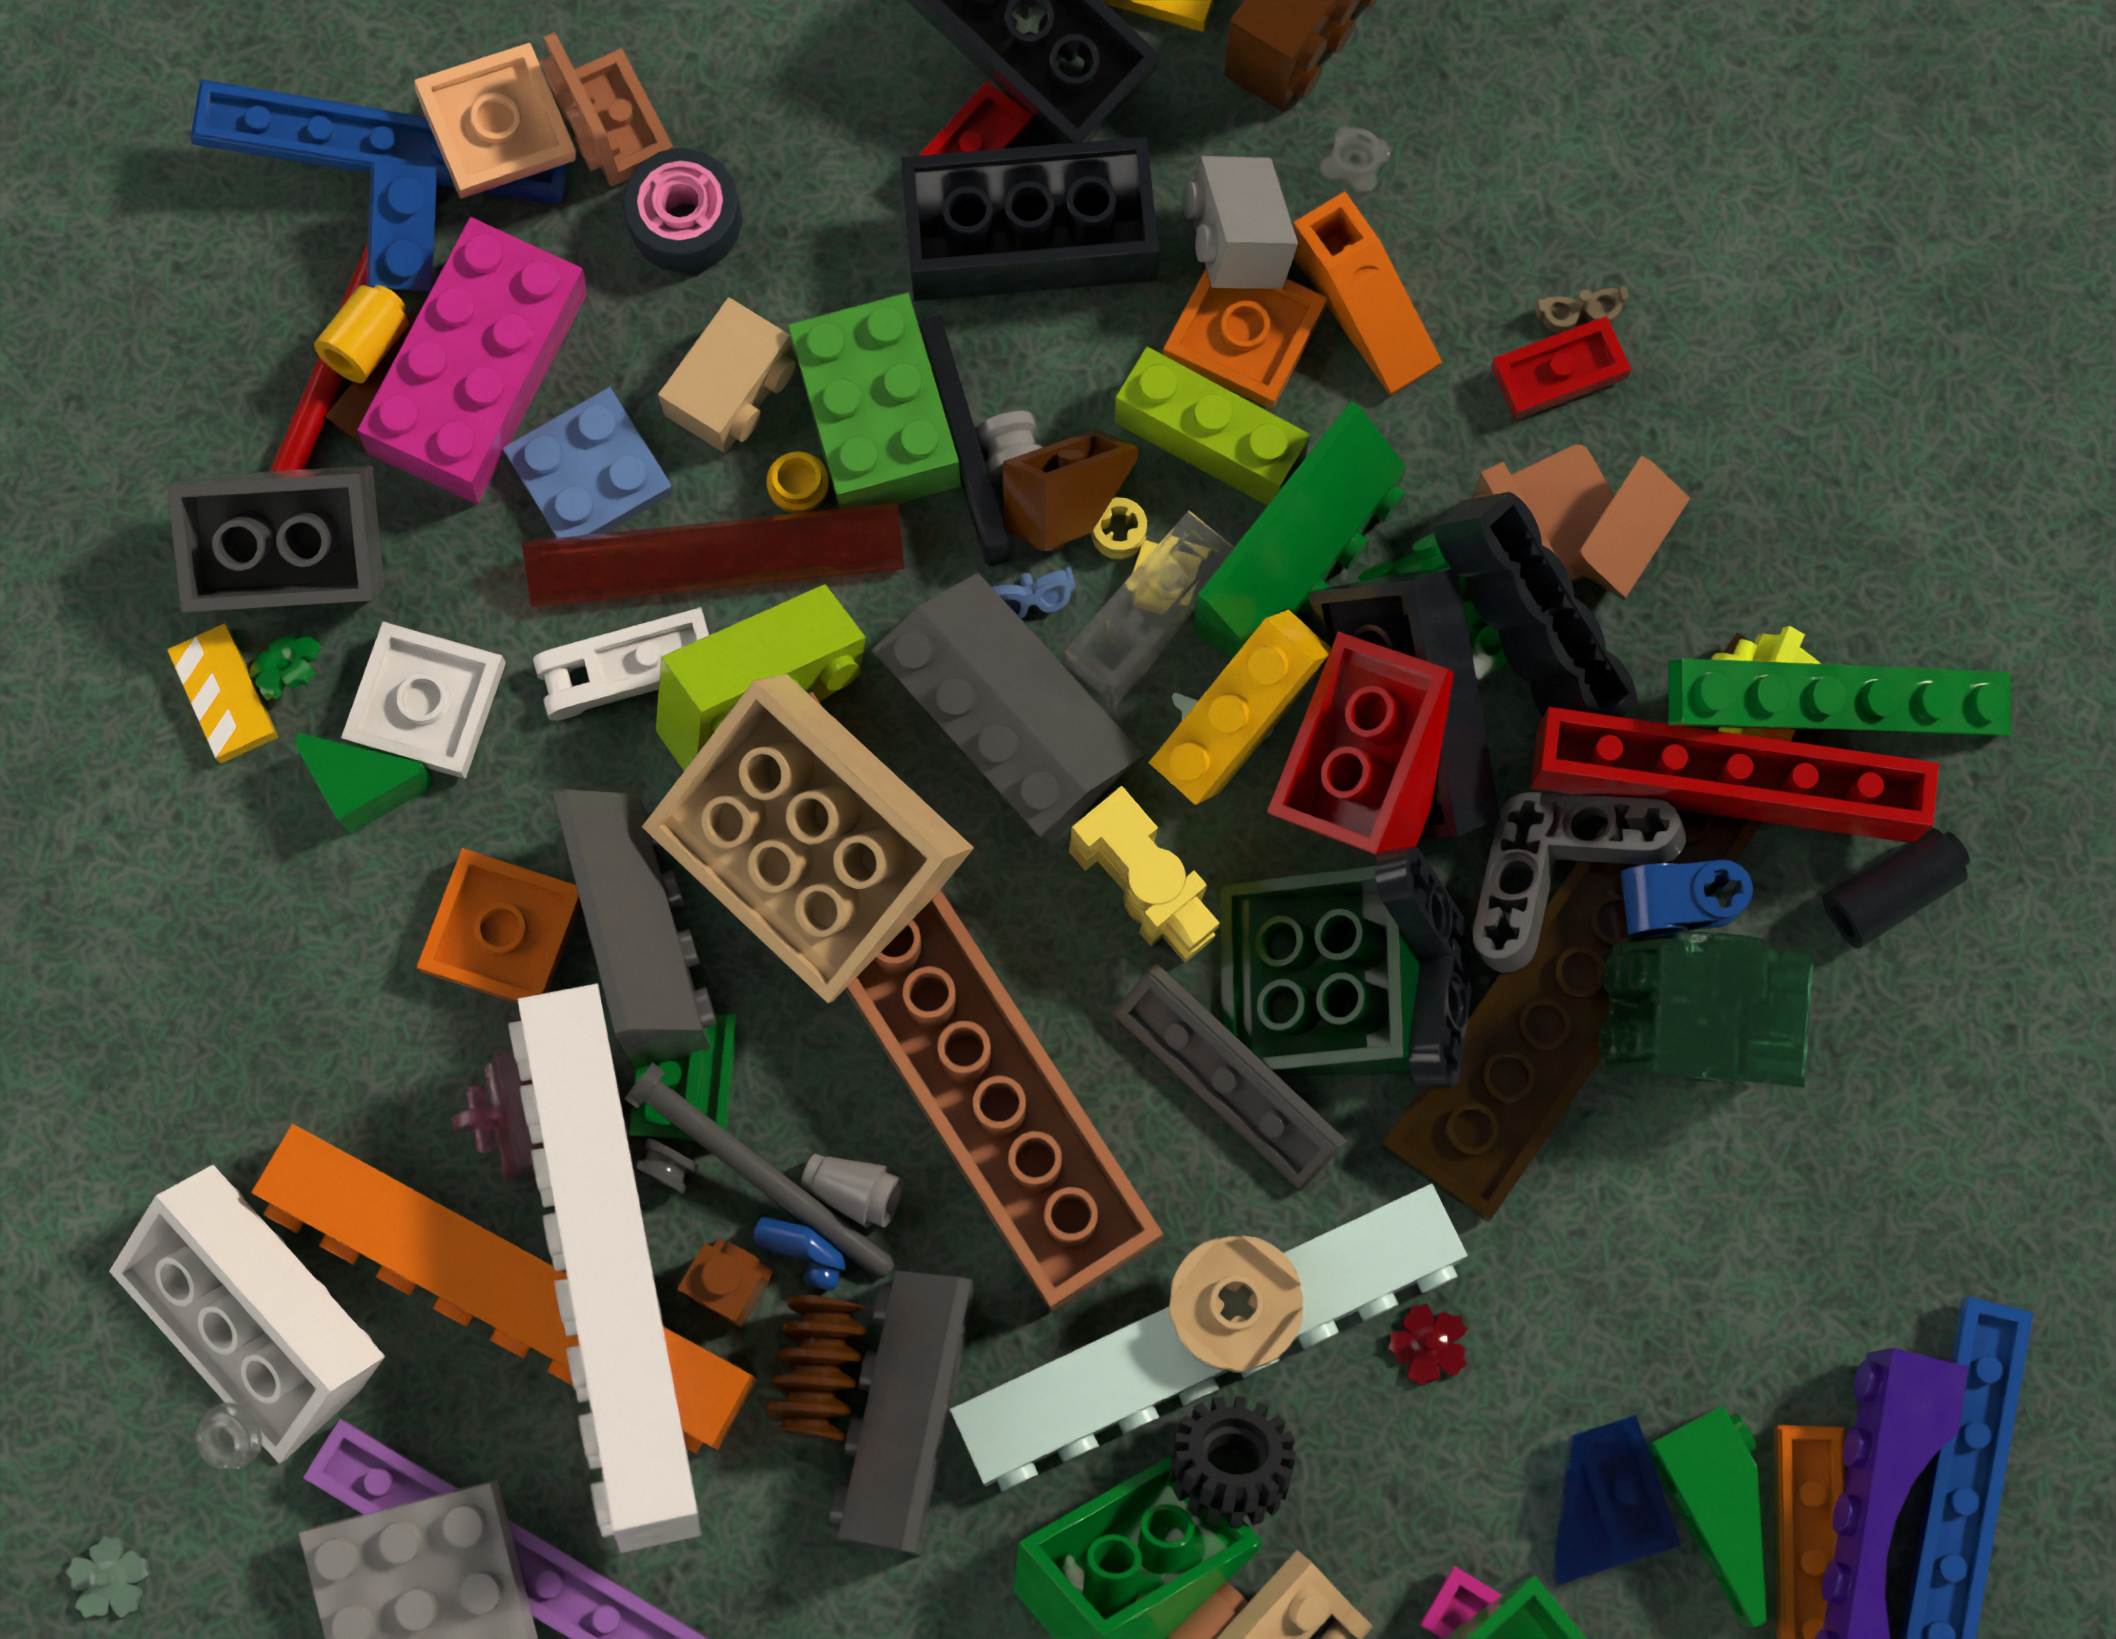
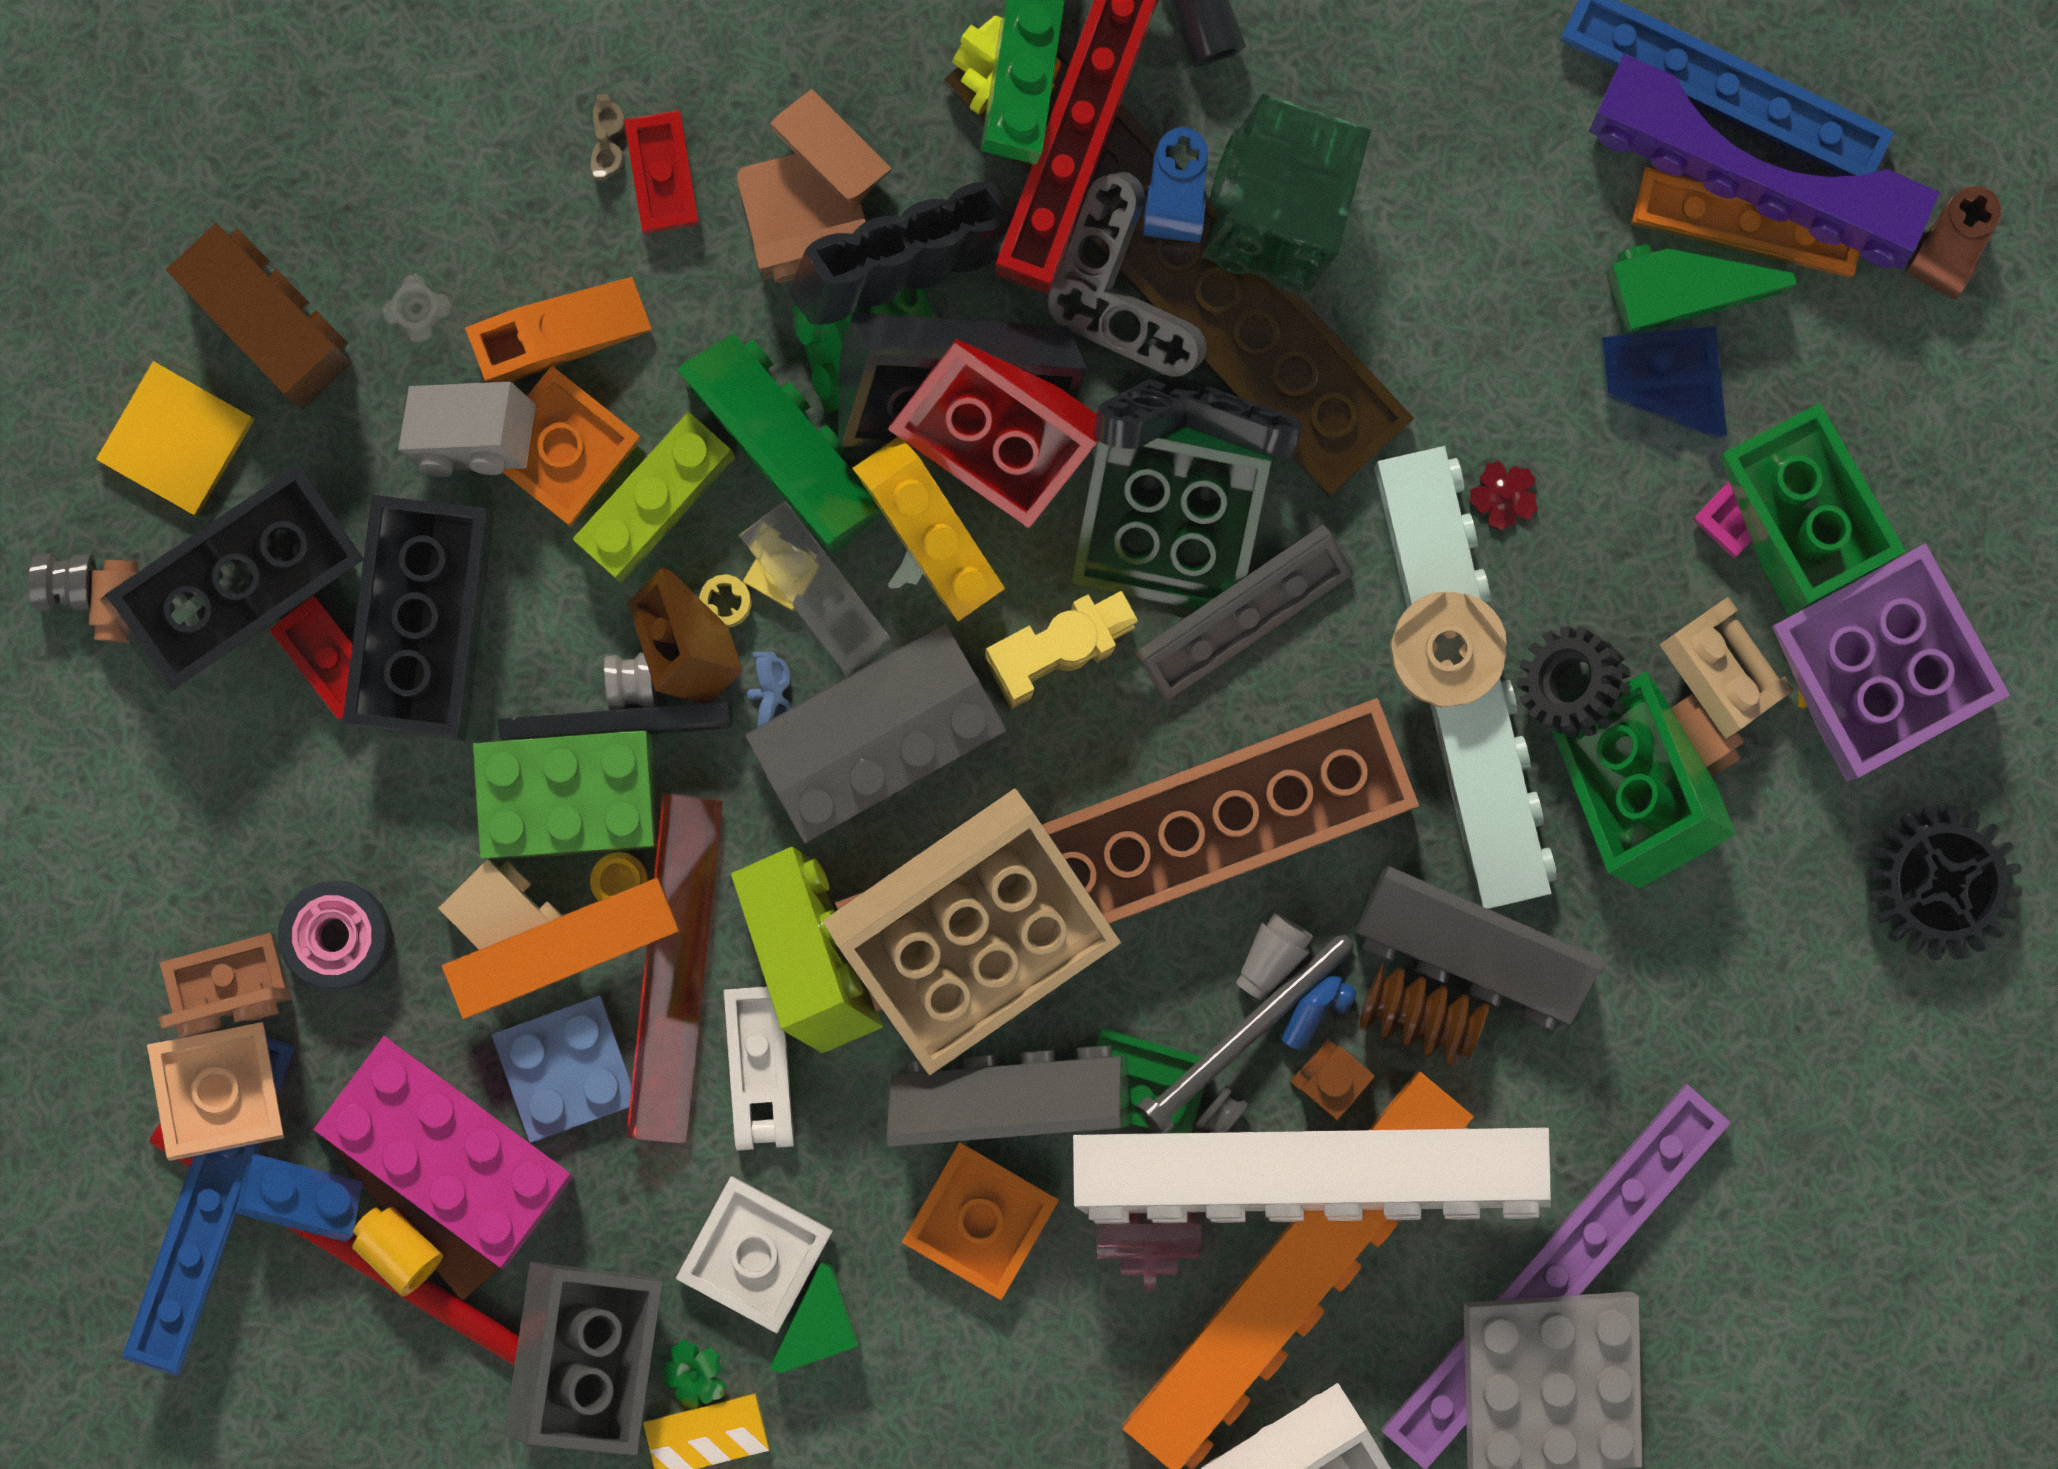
camera: 75 degrees left, 10 degrees up
none -> orange tile [441,878,680,1019]

